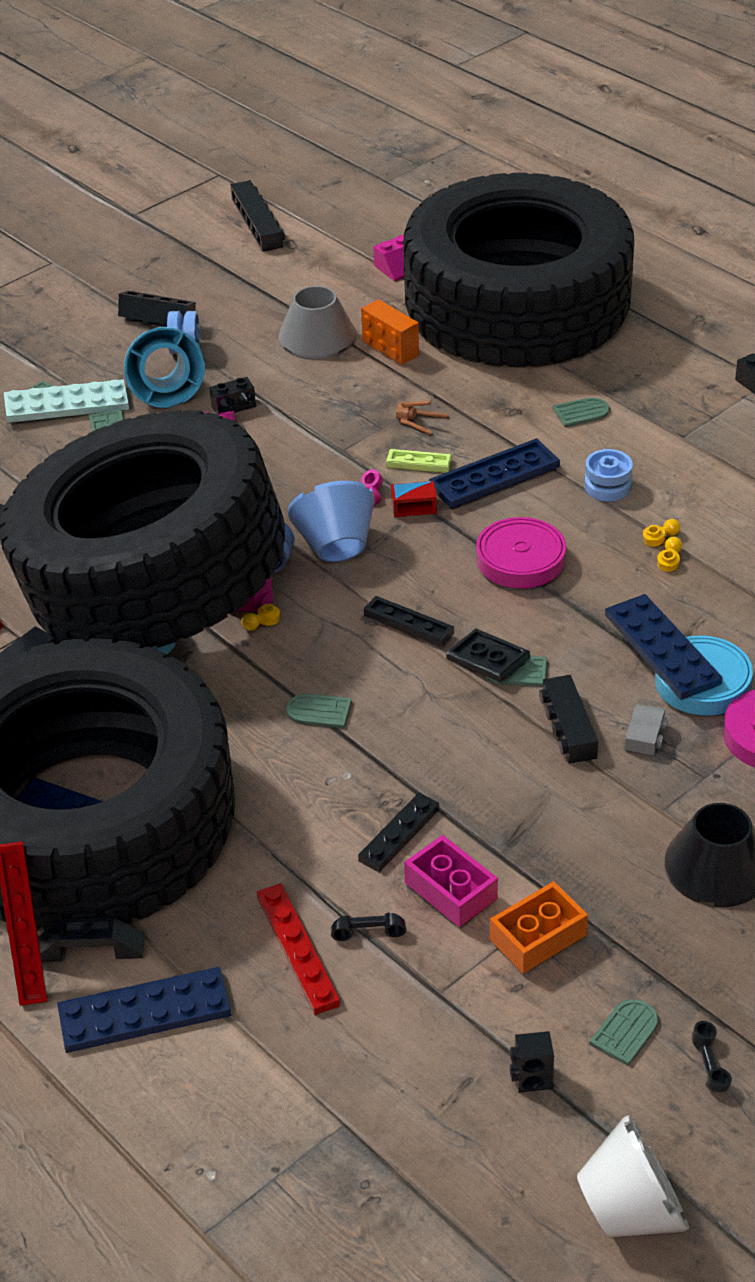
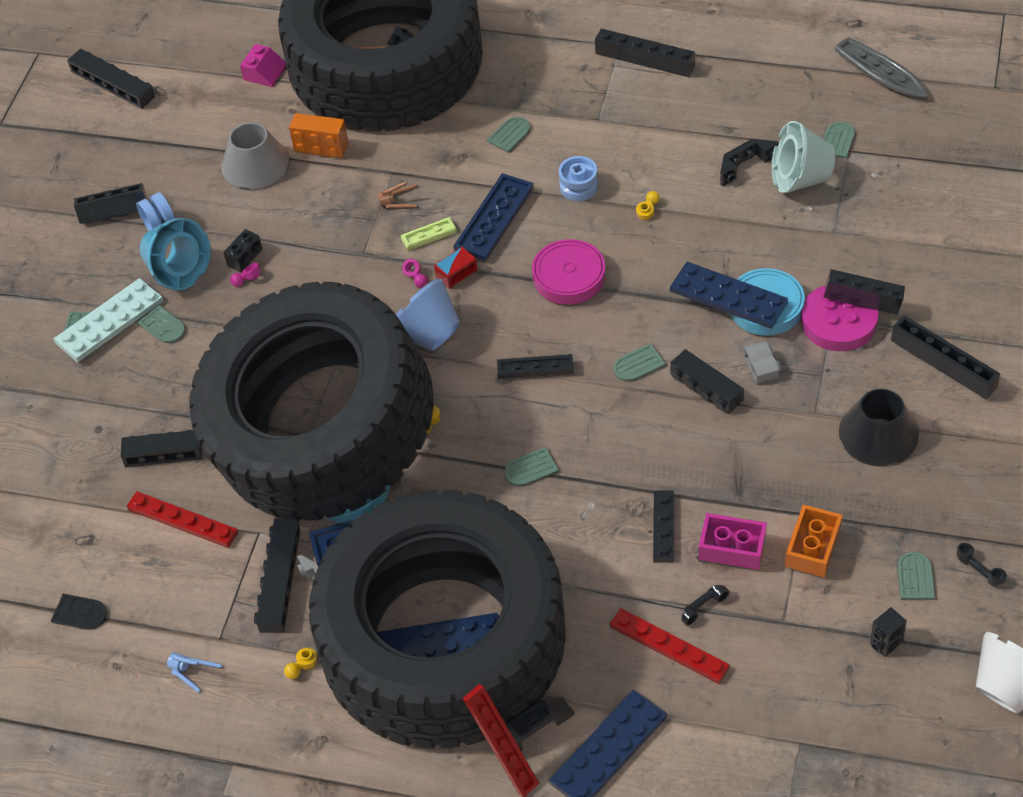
camera: 30 degrees left, 10 degrees up
black tile [446,628,531,683] -> none
yellow plate [657,537,683,572] -> none

